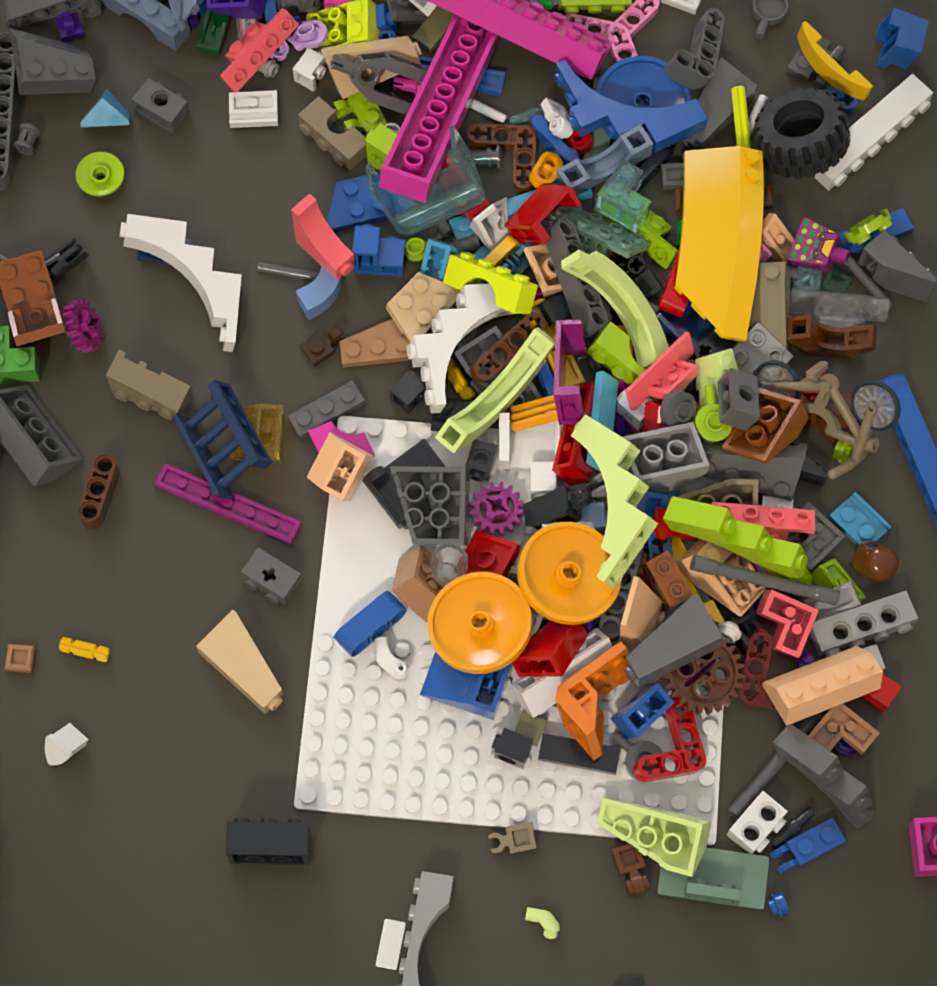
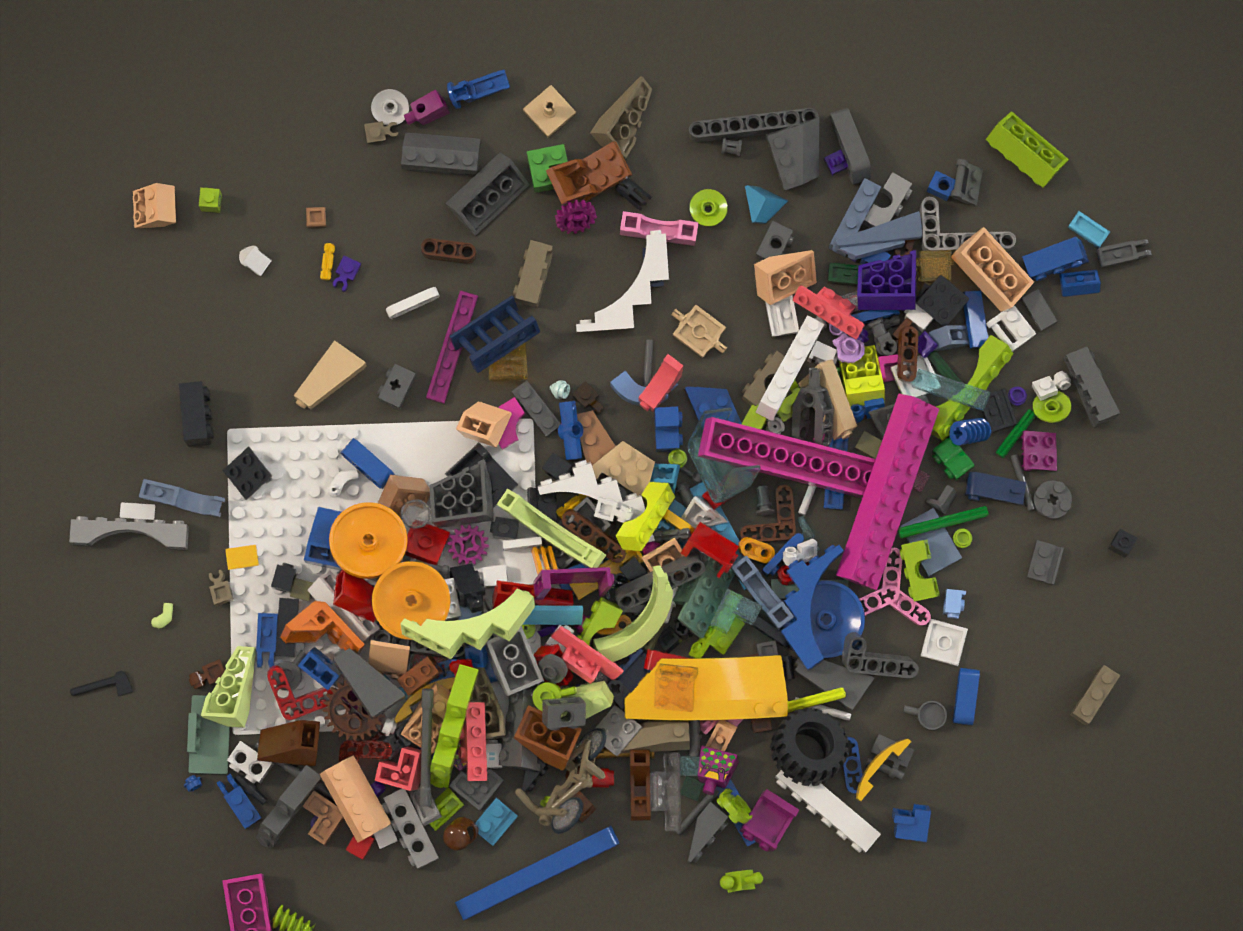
camera: 80 degrees right, 10 degrees up
none -> sand blue piece [139,479,225,517]
none -> black hinge [222,446,272,500]
none -> yellow sticker [225,545,259,570]
none -> blue hinge [256,613,278,668]
none -> reddish brown slope [257,720,320,766]
none -> dark purple plate [333,256,361,292]
none -> white beam [386,287,440,319]
none -> light aqua plate [550,380,570,399]
none -> blue piece [558,401,583,460]
none -> white plate [594,497,633,523]
none -> bright pink arch [620,211,698,246]
none -> dark grey axle [653,528,691,543]
none -> clear yellow bracket [654,663,698,712]
none -> tan plate [671,305,728,358]
none -> magenta panel [739,789,799,852]
none -> light nougat slope [754,250,817,305]
none -> white arch [756,315,824,421]

